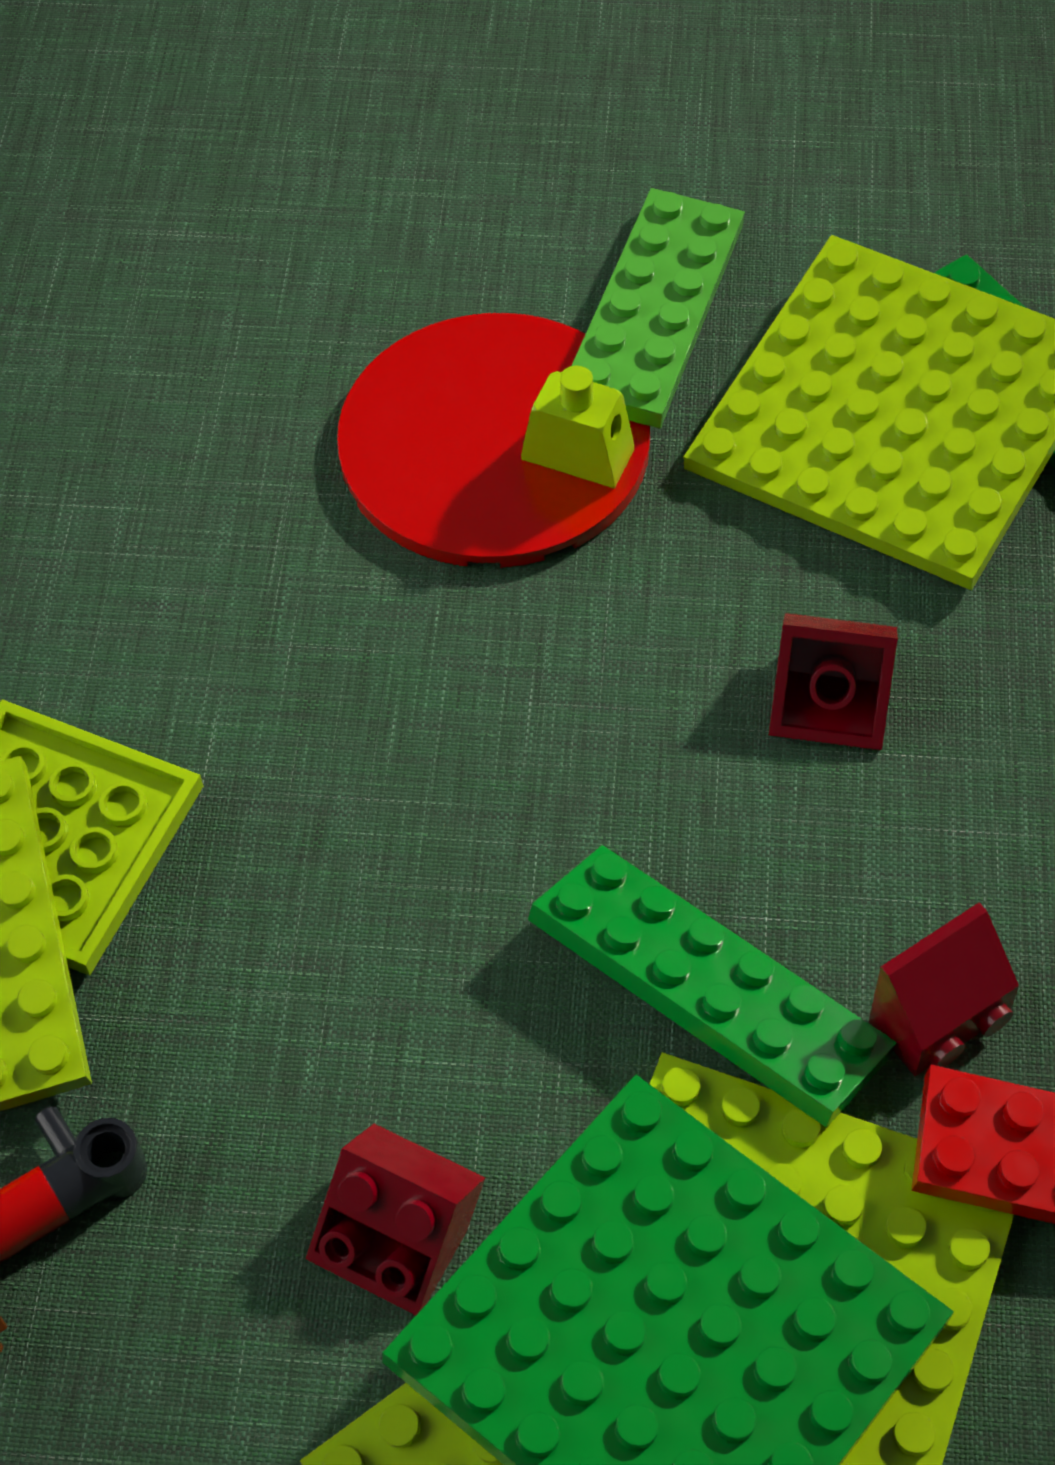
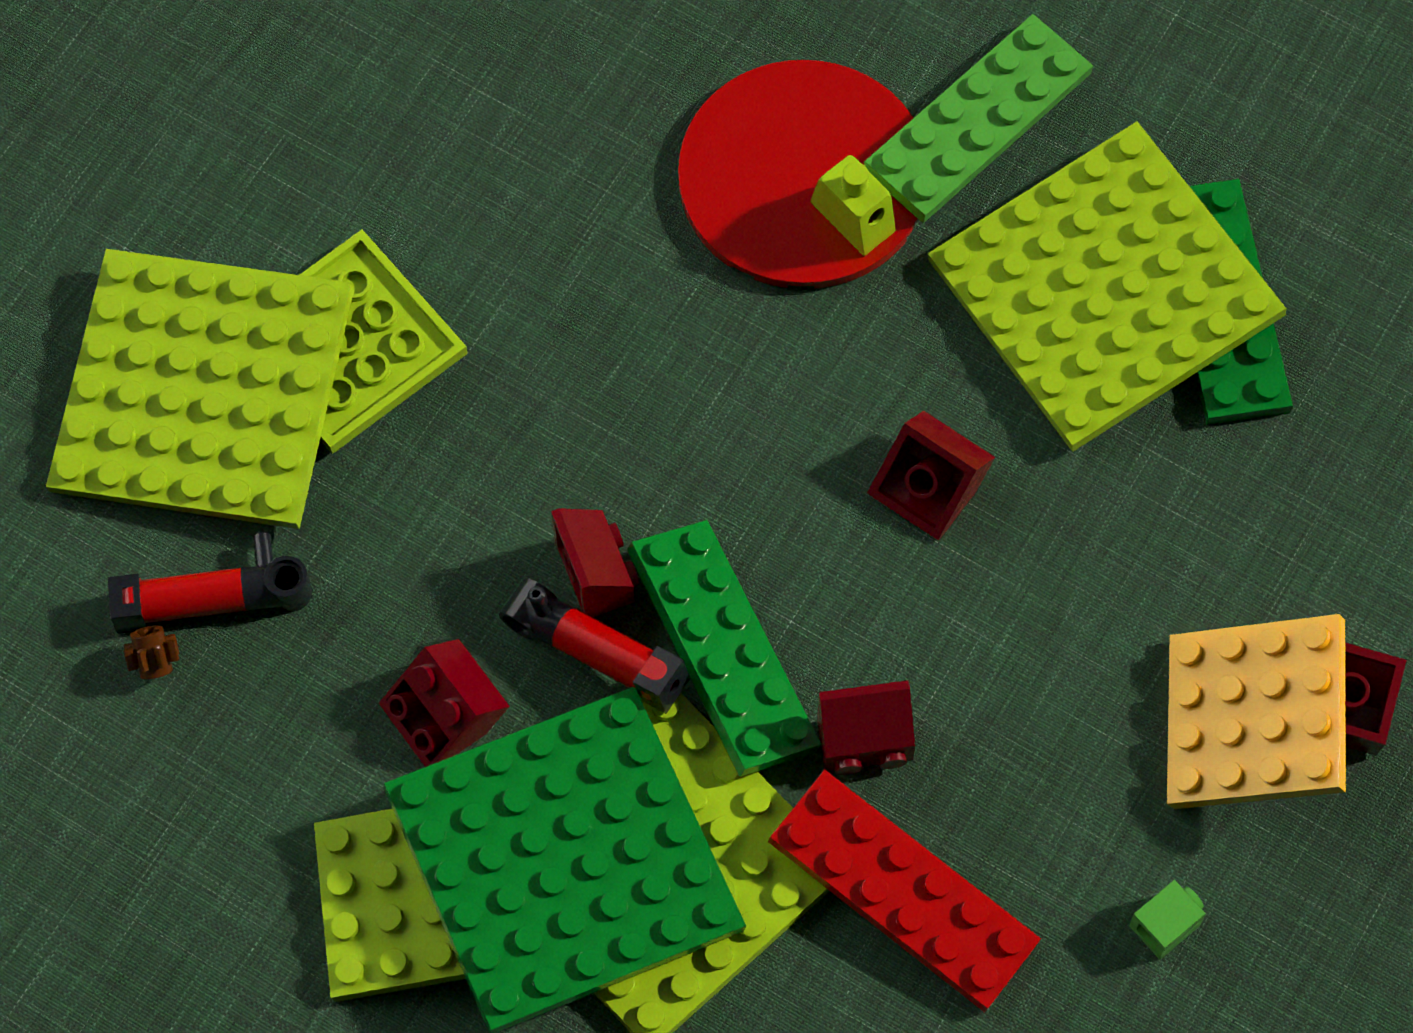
camera: 25 degrees right, 10 degrees up
none -> piece [499,578,690,714]
none -> dark red slope [551,508,639,618]

